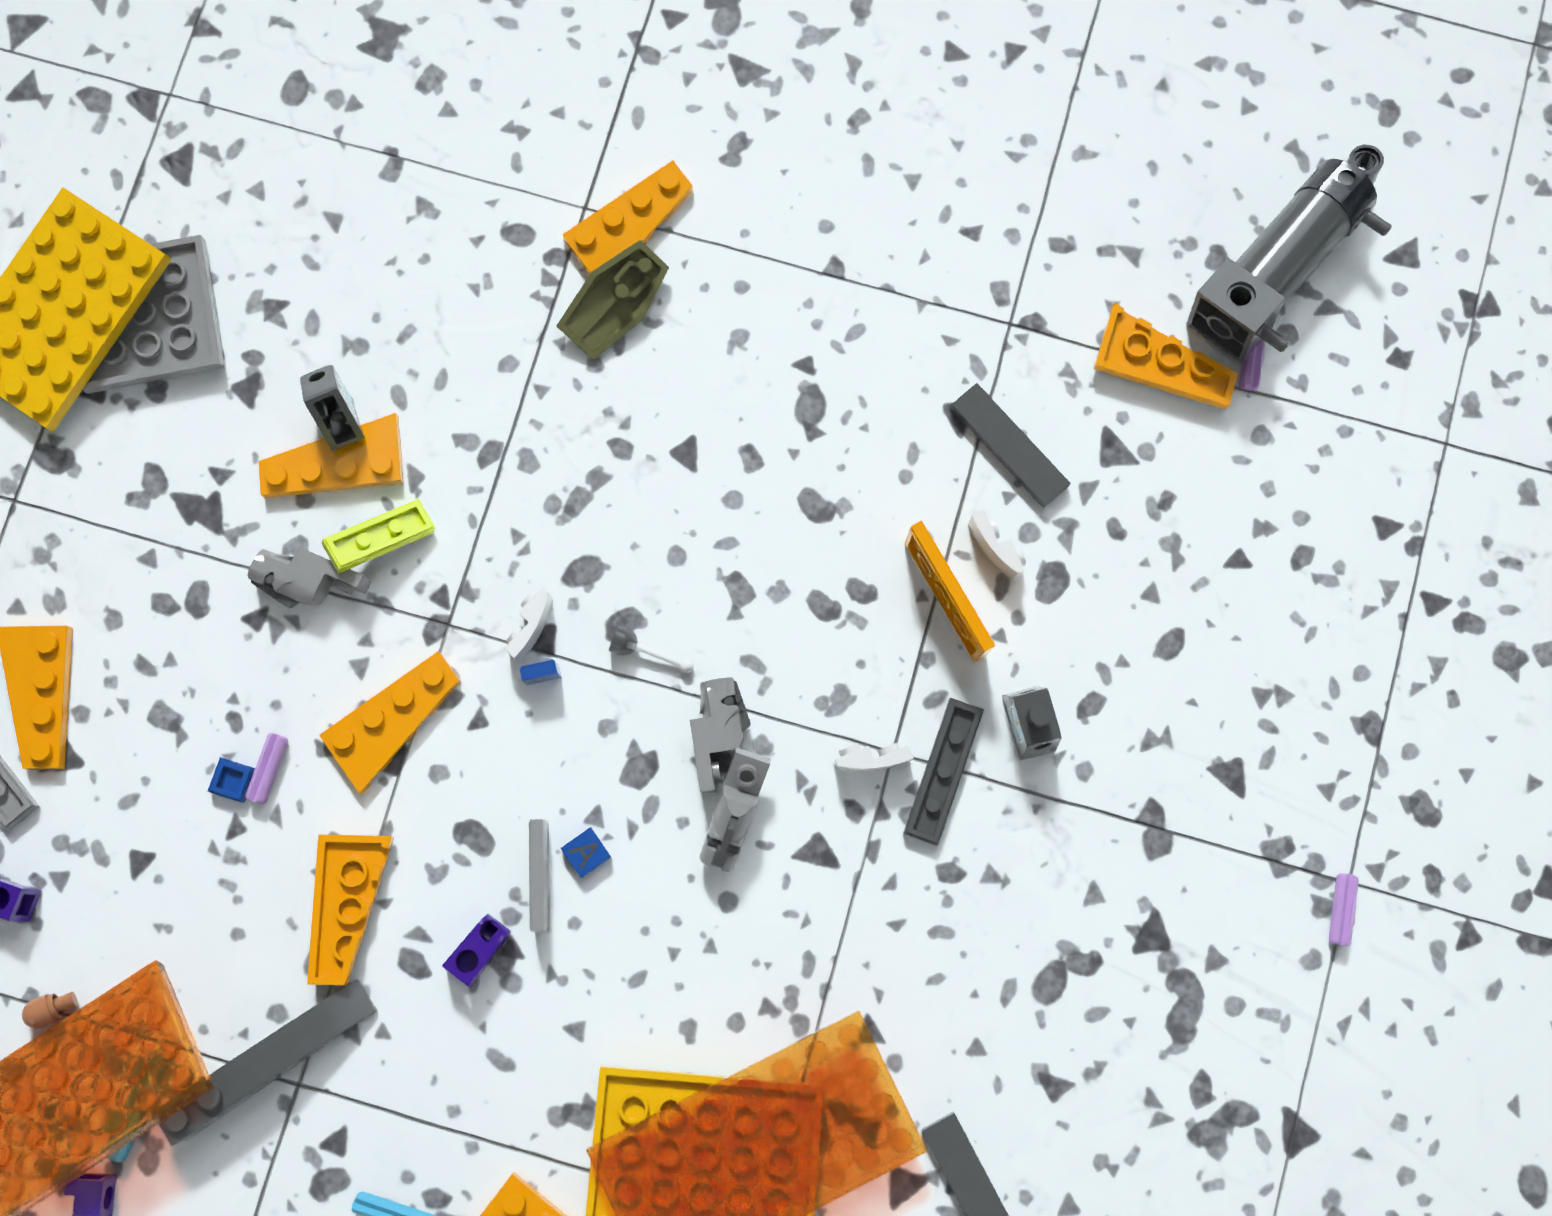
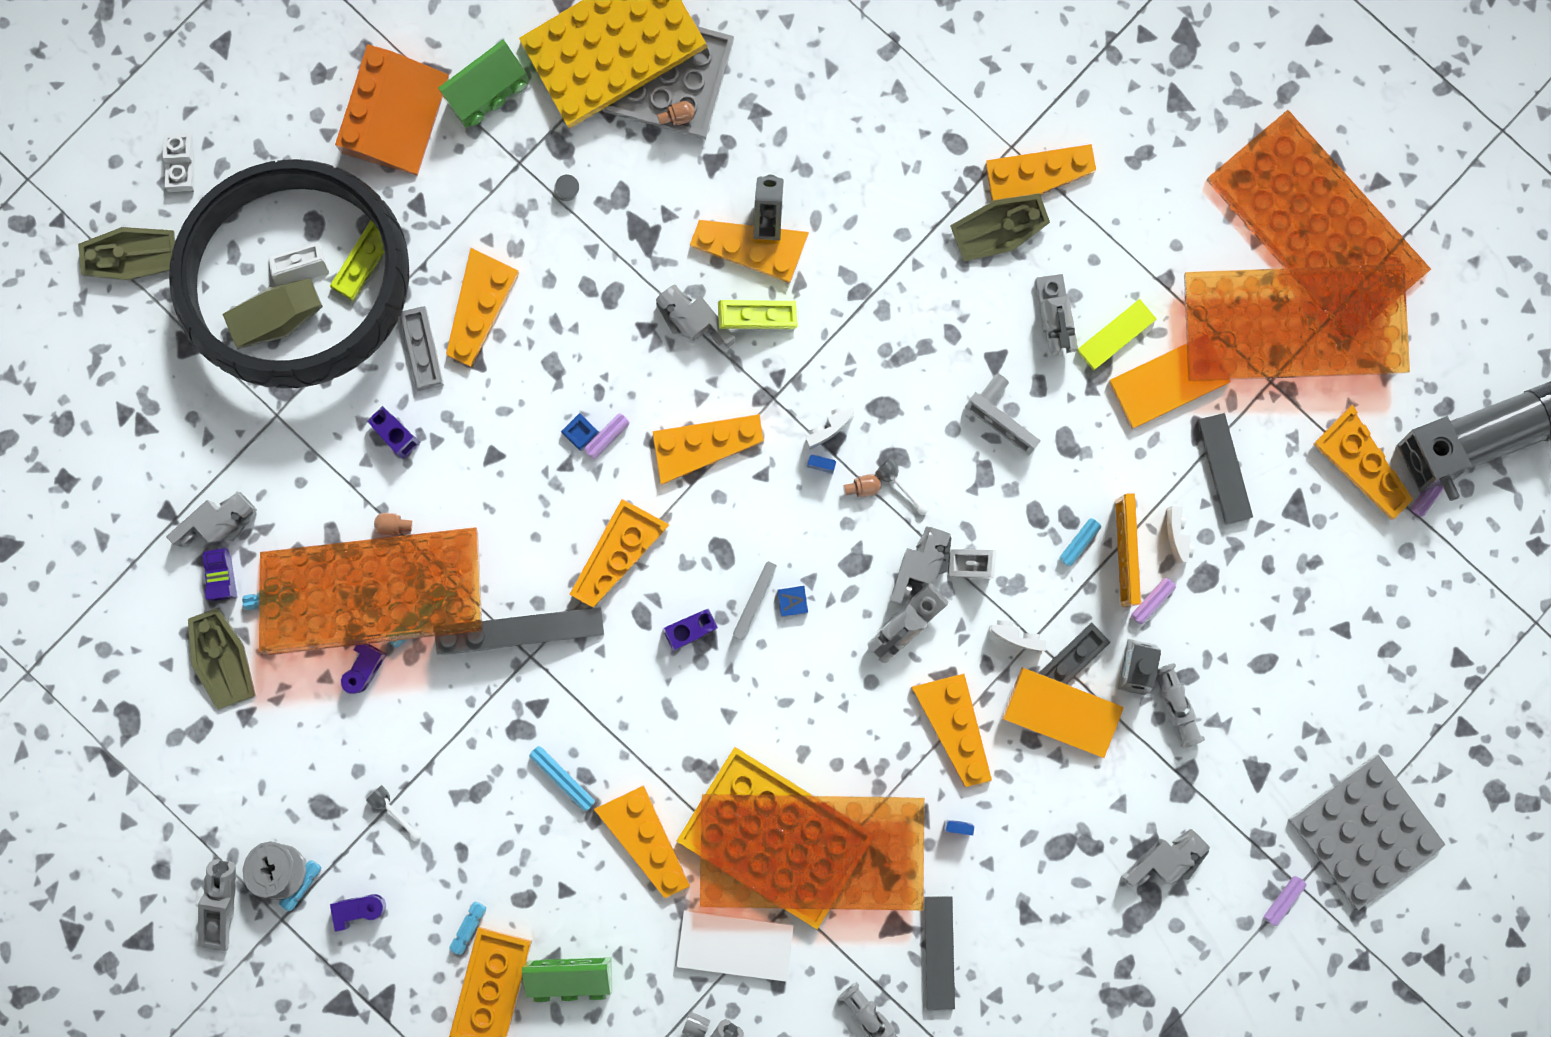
camera: 30 degrees right, 5 degrees up
none -> dark grey piece [554,174,579,201]
none -> nougat cylinder [657,101,695,126]
none -> nougat cylinder [843,474,881,498]
none -> light orange wing [911,673,992,787]
none -> blue tile [944,819,975,836]
none -> white slope [949,549,997,580]
none -> light grey piece [965,374,1041,455]
none -> light orange tile [1002,667,1124,758]
none -> light grey plate [1035,274,1078,355]
none -> medium azure axle [1059,518,1101,566]
none -> neon yellow tile [1077,299,1157,371]
none -> light orange tile [1108,334,1231,429]
none -> light grey plate [1121,829,1210,887]
none -> lavender axle [1131,578,1176,624]
none -> light grey piece [1157,662,1205,748]
none -> clear orange plate [1183,264,1410,381]
none -> clear orange plate [1206,110,1431,340]
none -> light grey plate [1289,754,1446,910]

